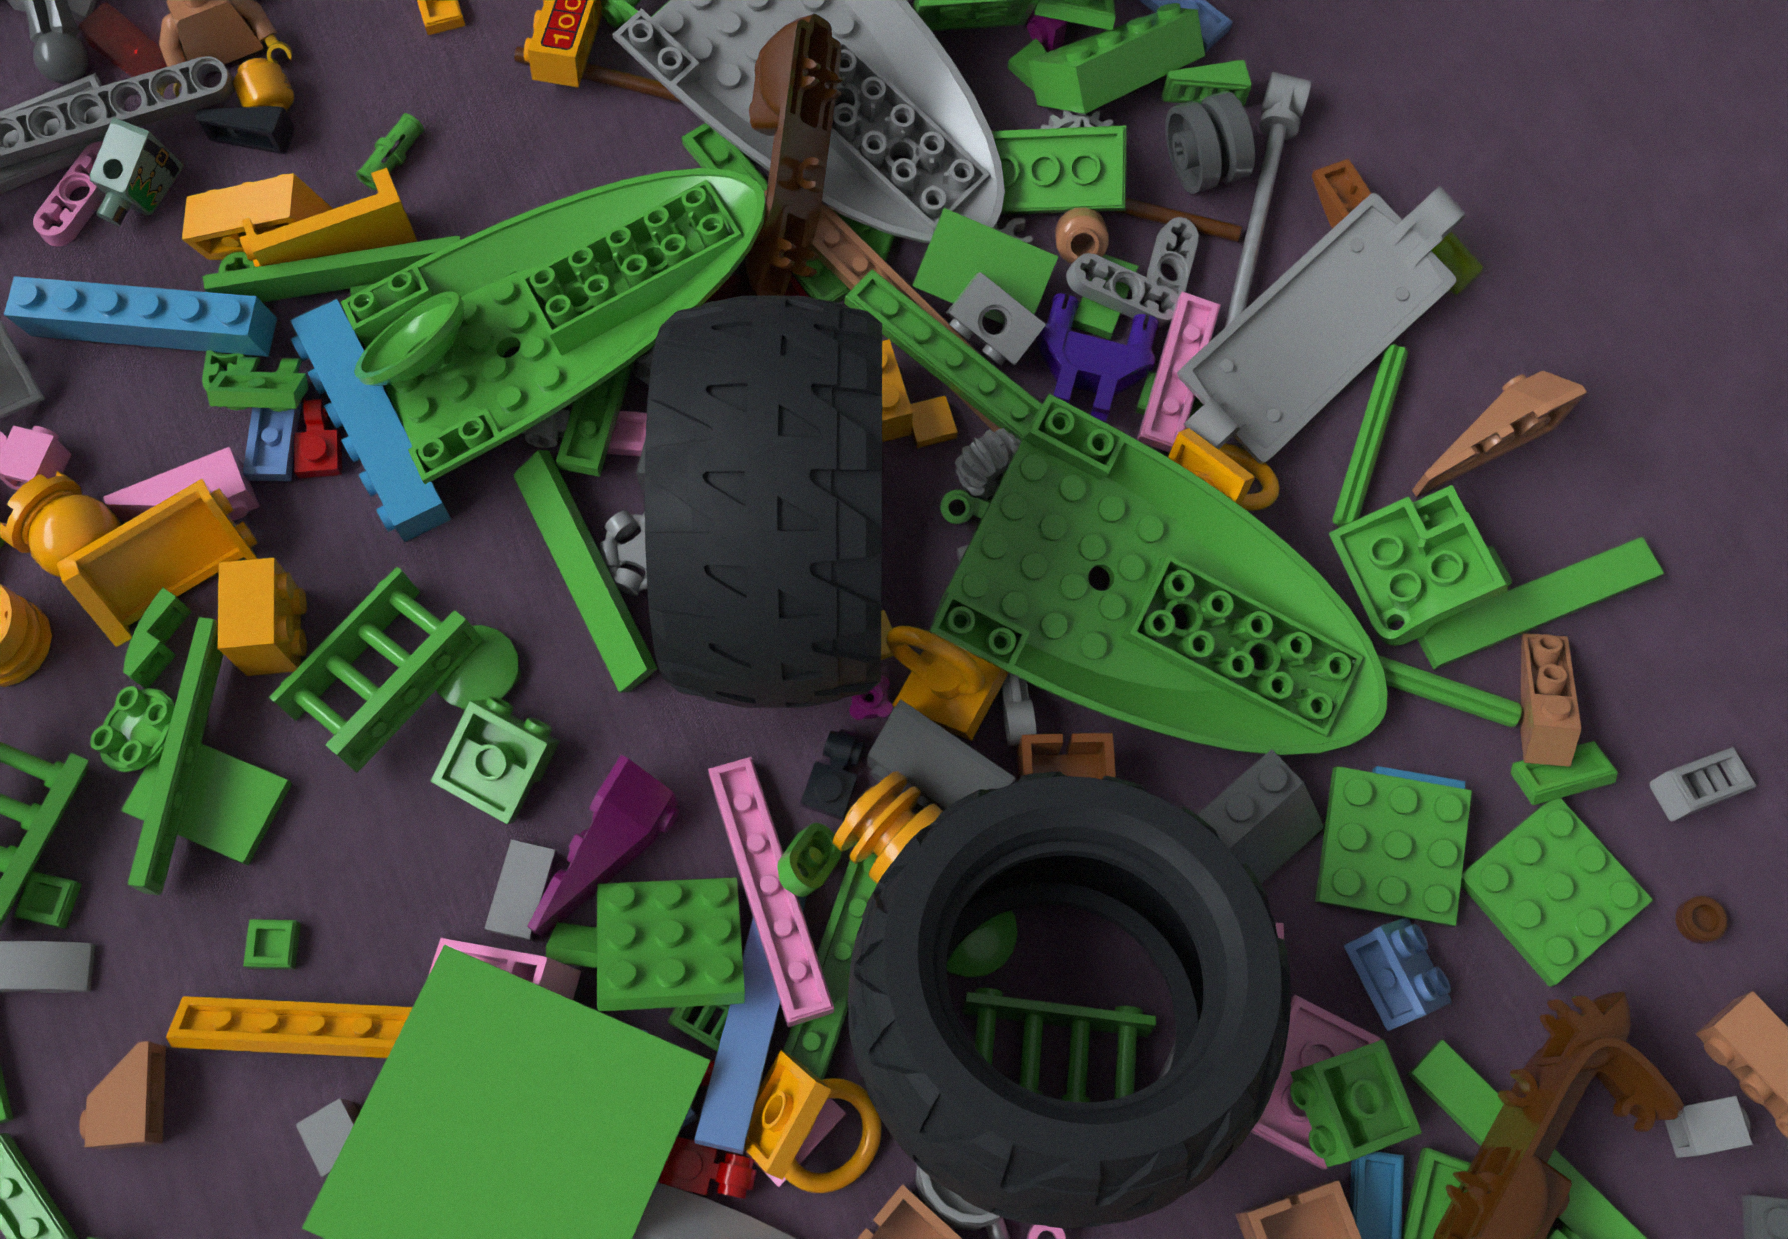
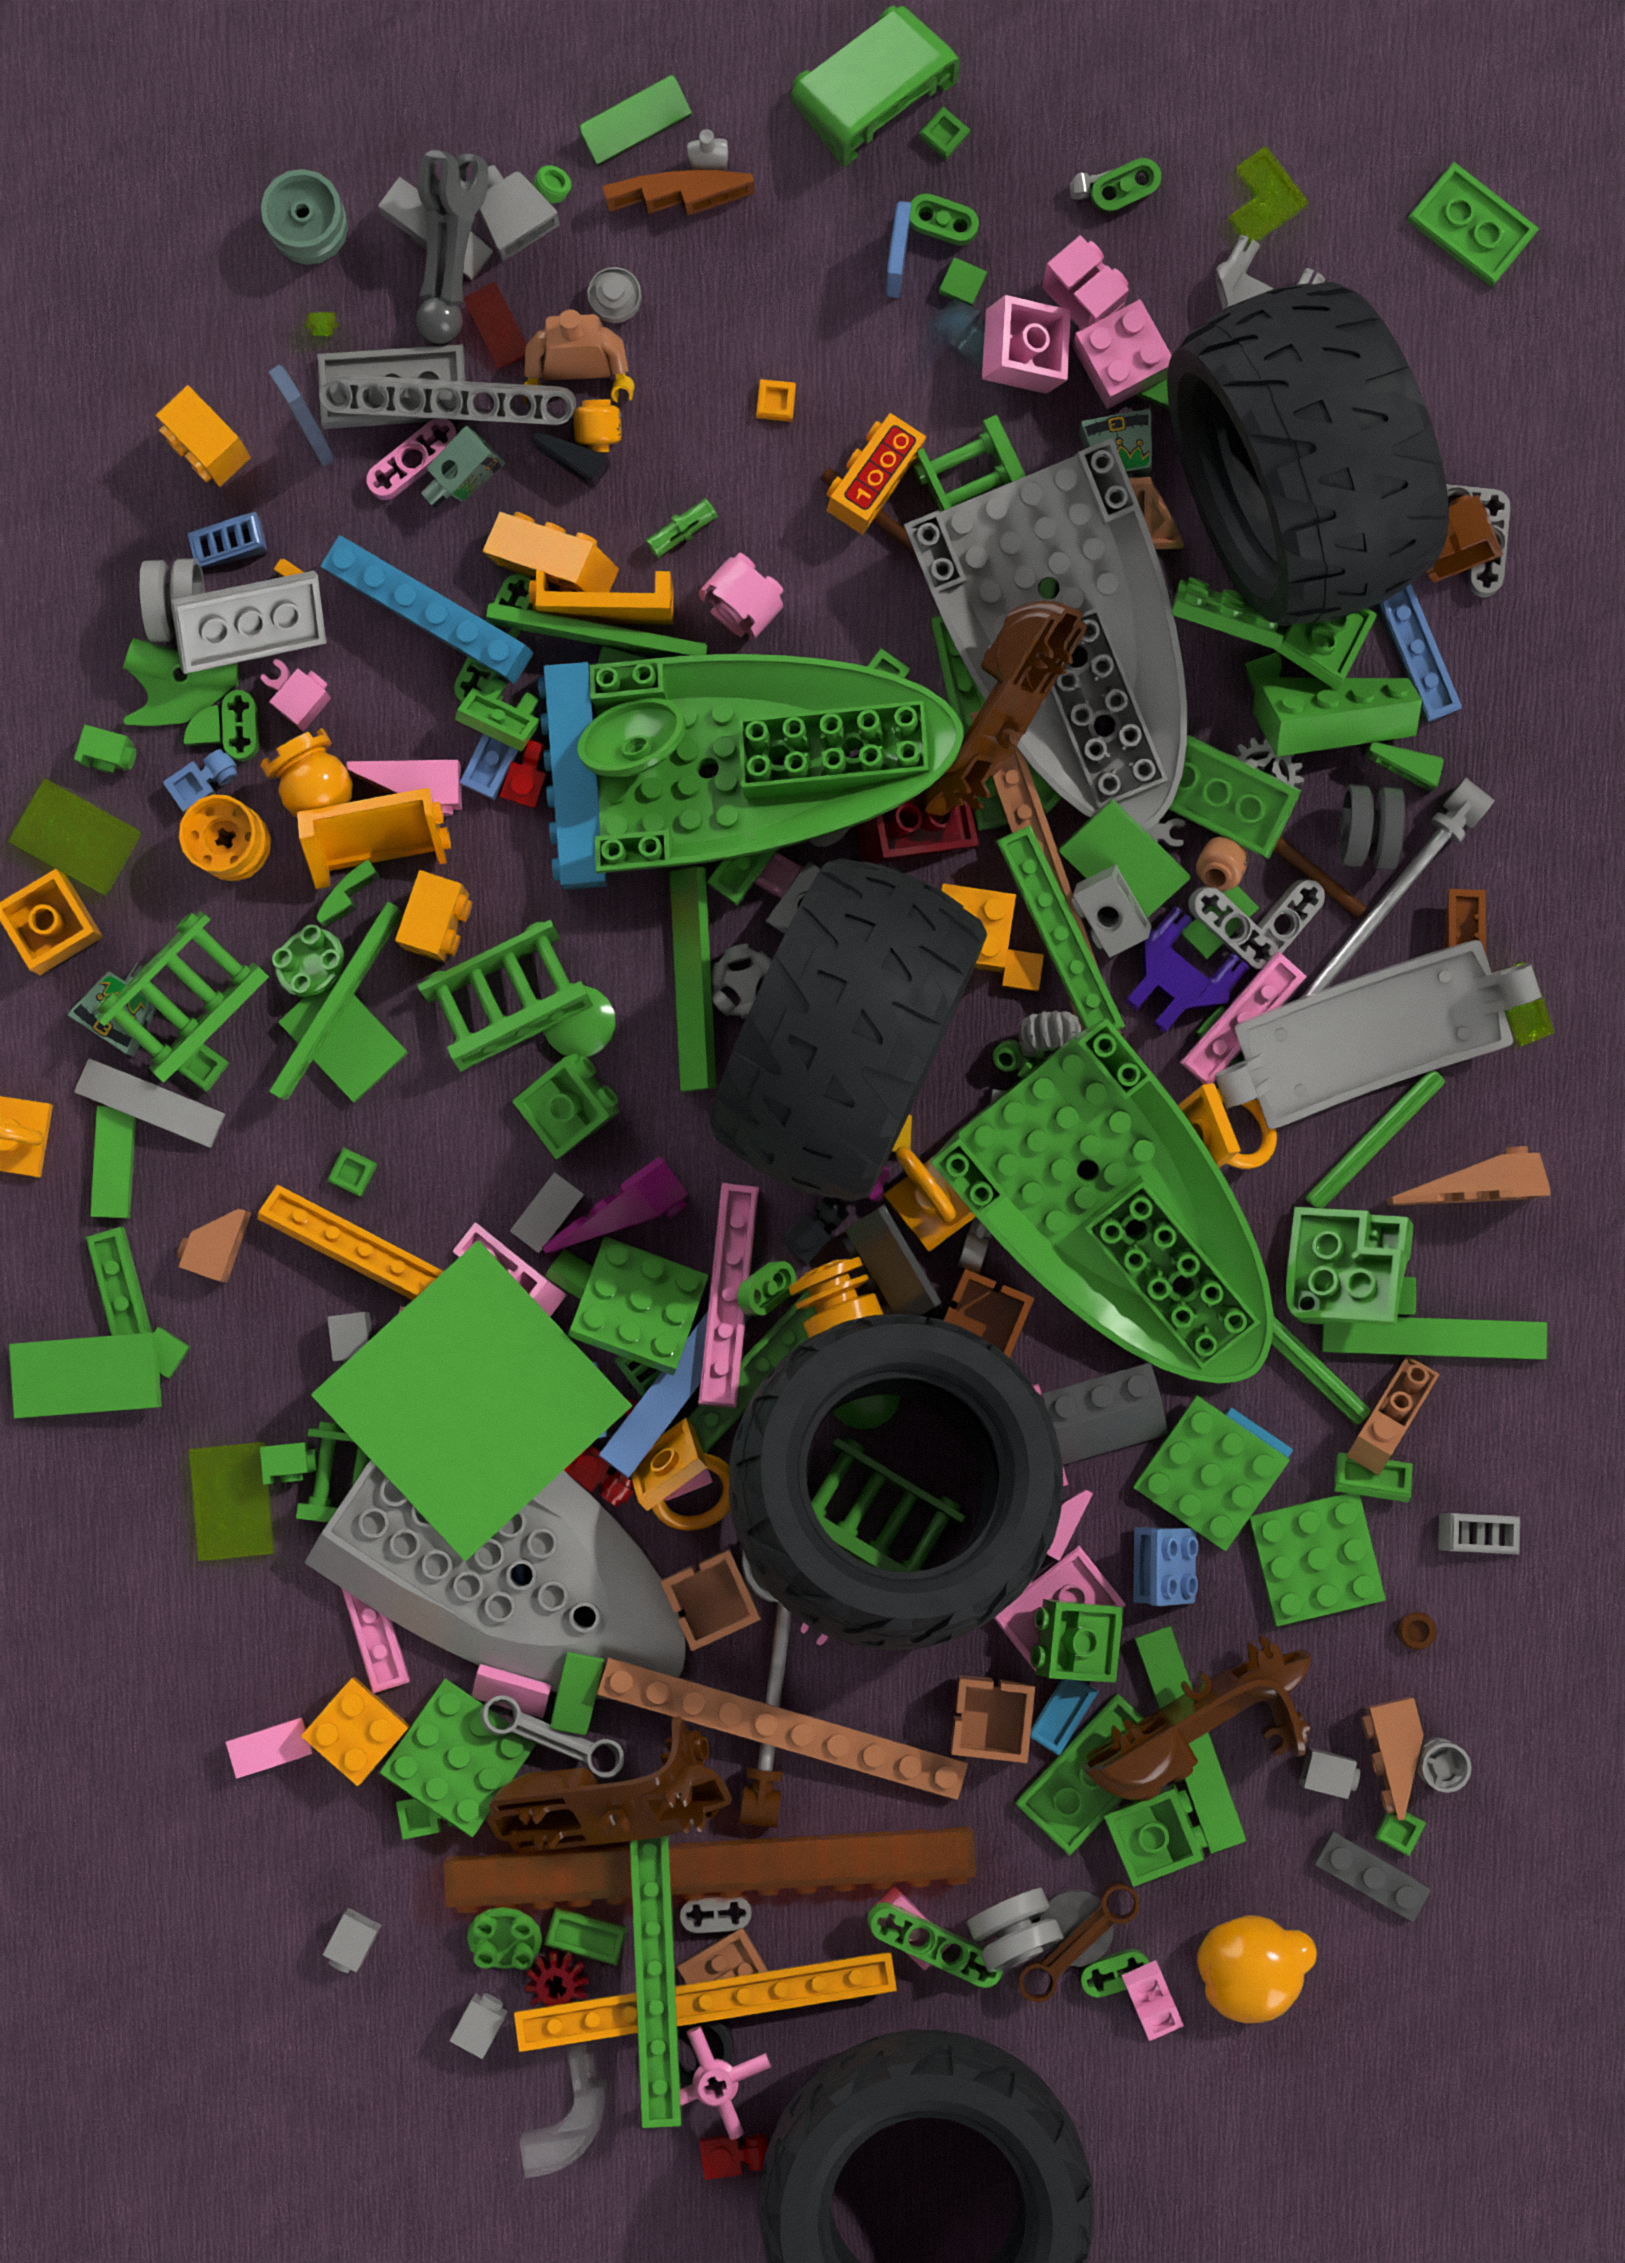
camera: 30 degrees right, 15 degrees up
none -> bright pink brick [699,553,783,641]

